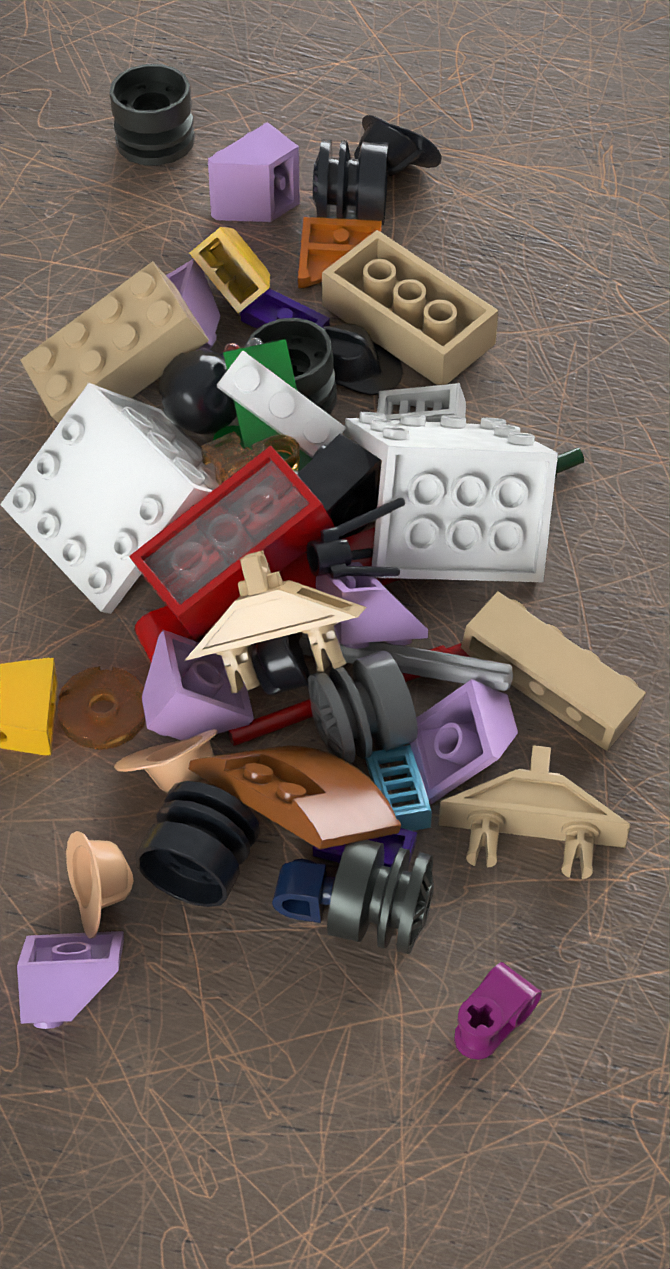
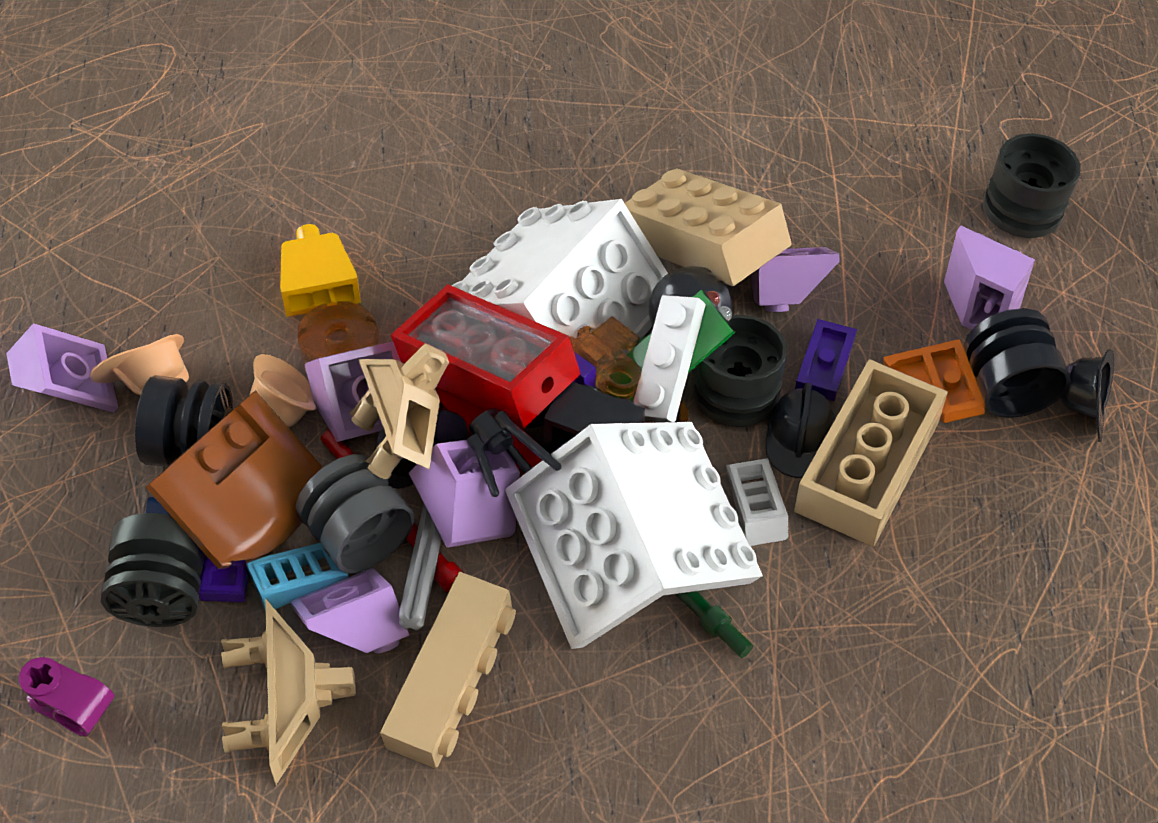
camera: 75 degrees right, 0 degrees up
yellow torso [189,227,270,313] -> none

